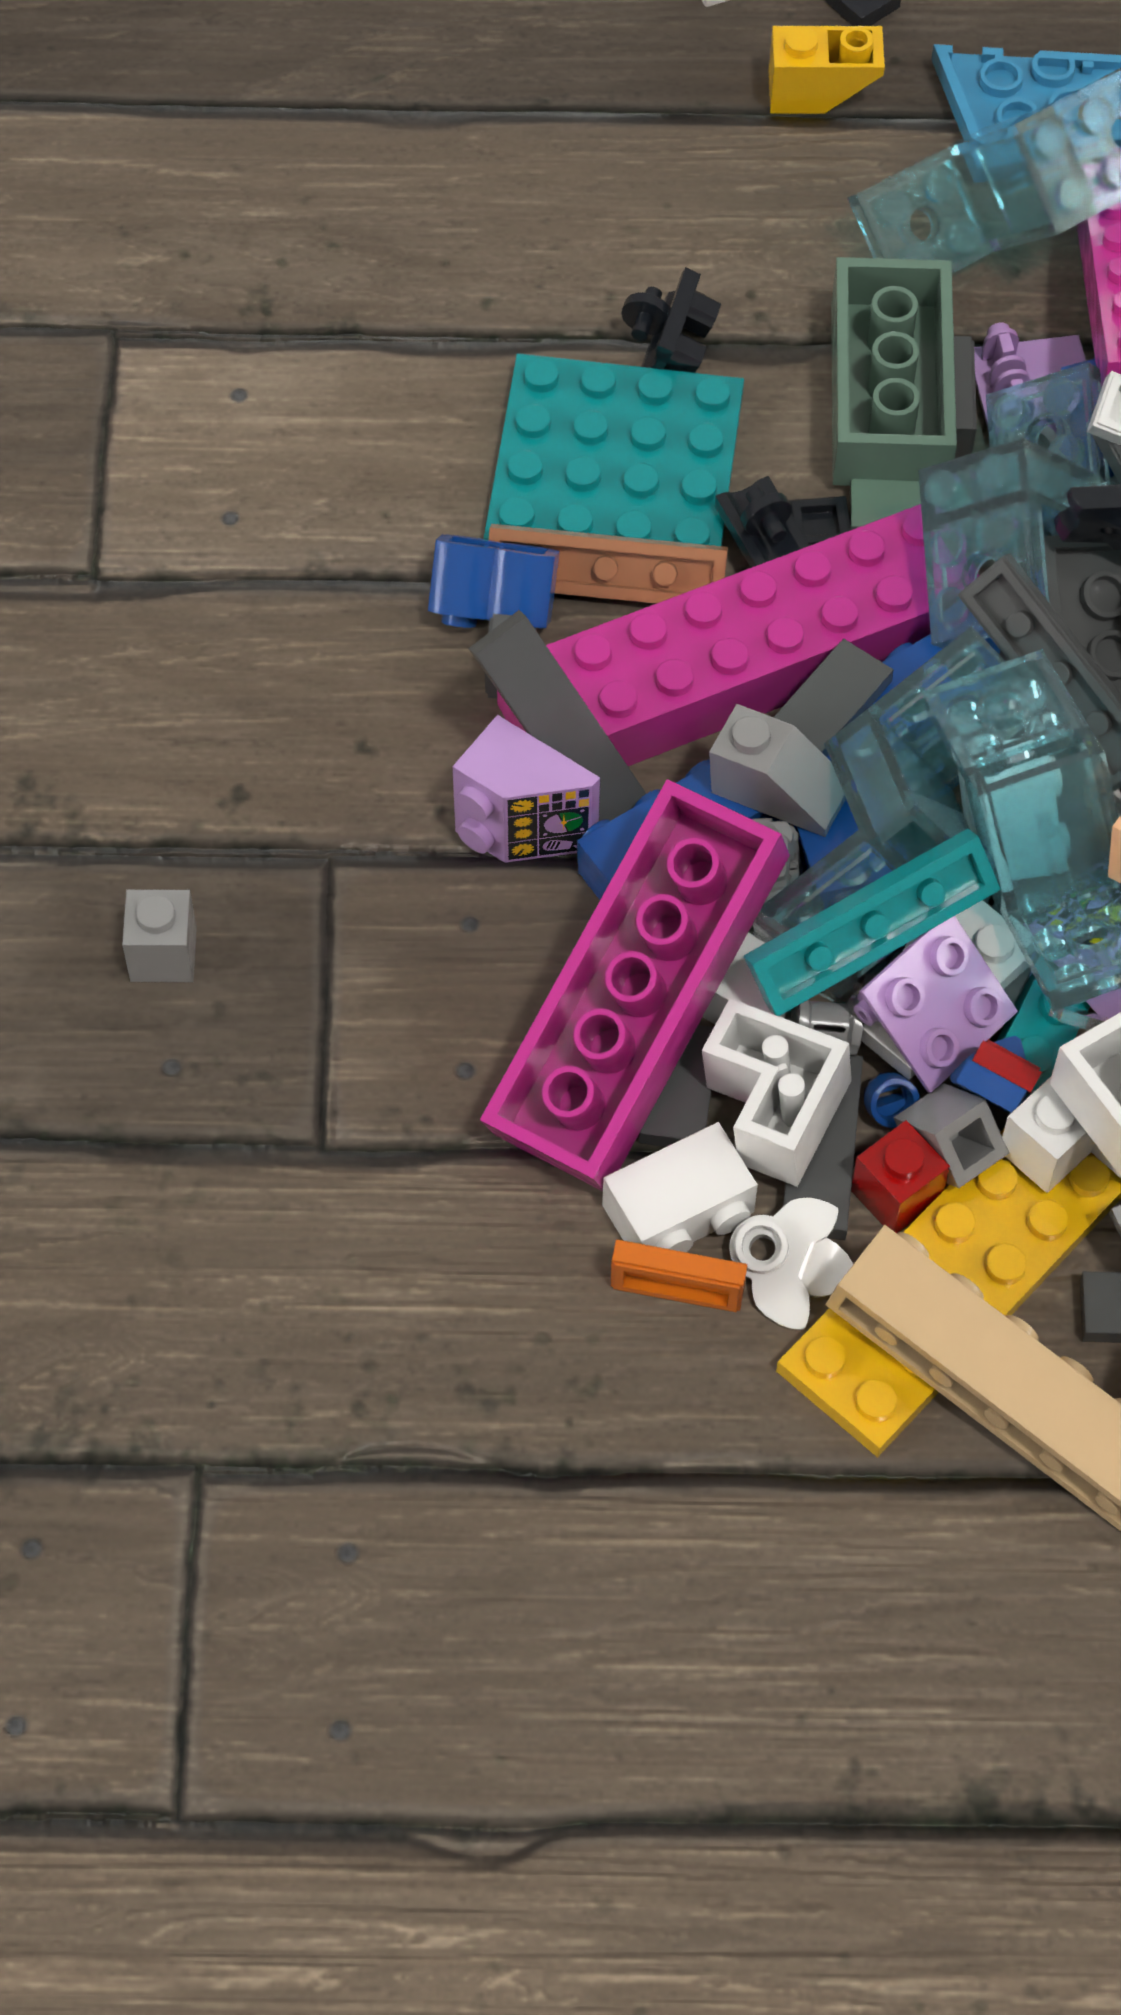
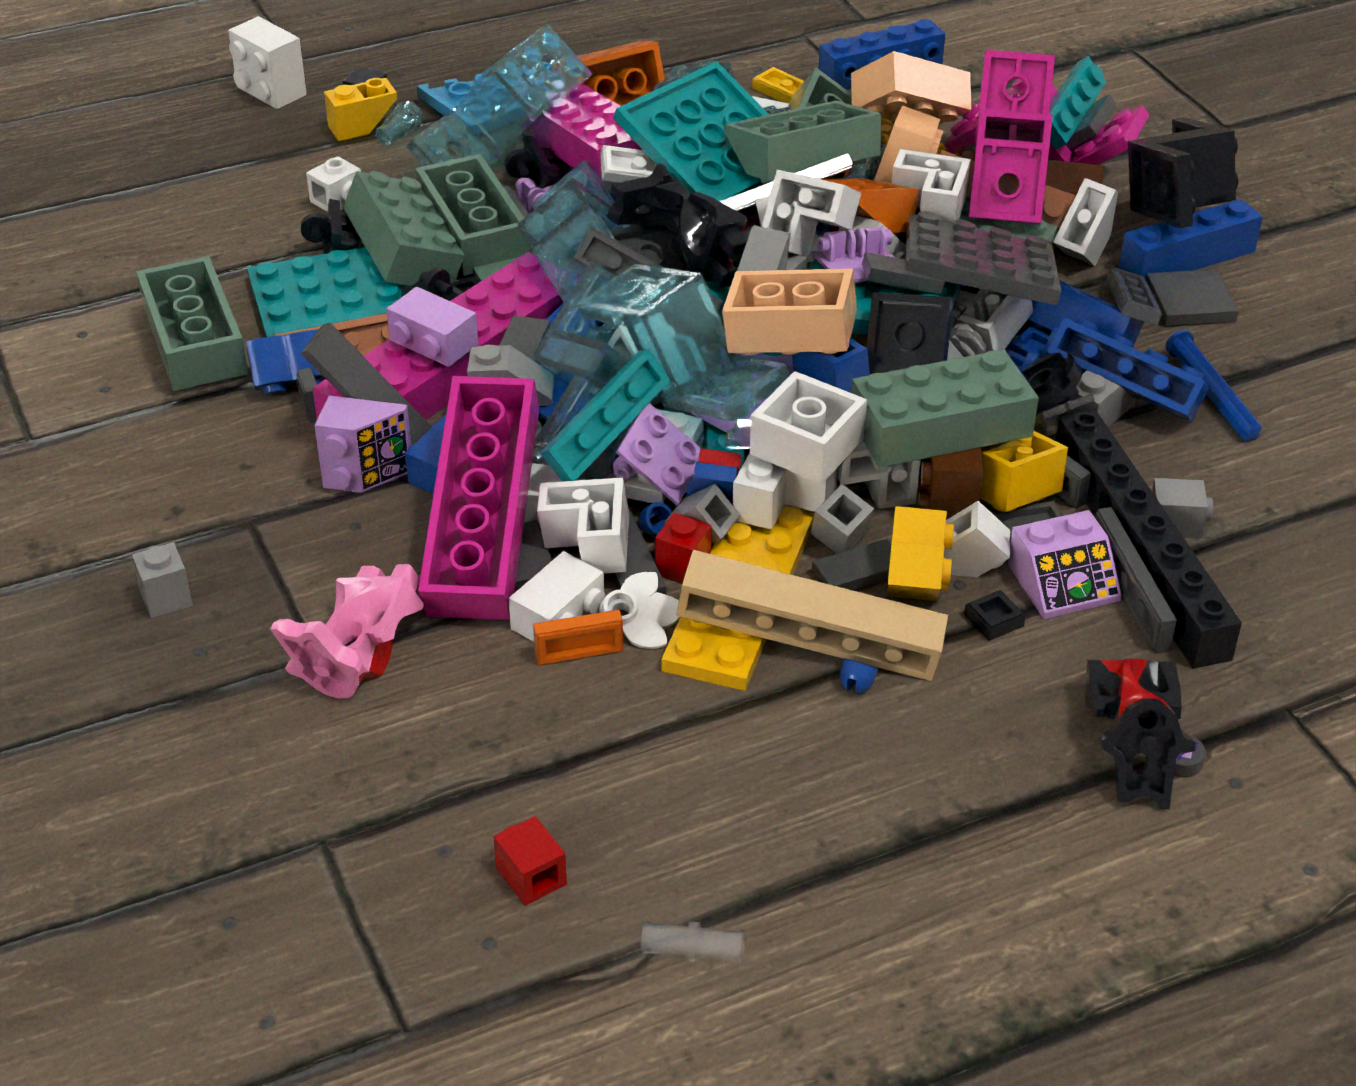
camera: 25 degrees left, 20 degrees down
none -> sand green brick [136,256,248,391]
none -> bright pink hips [270,564,424,699]
none -> white brick [306,156,361,212]
none -> sand green brick [343,171,465,286]
none -> clear light blue cone [376,101,424,145]
none -> lavender brick [386,287,478,367]
none -> red brick [493,816,567,906]
none -> black hips [504,135,564,188]
none -> clear pin [641,921,745,963]
none -> blue hinge [840,658,878,694]

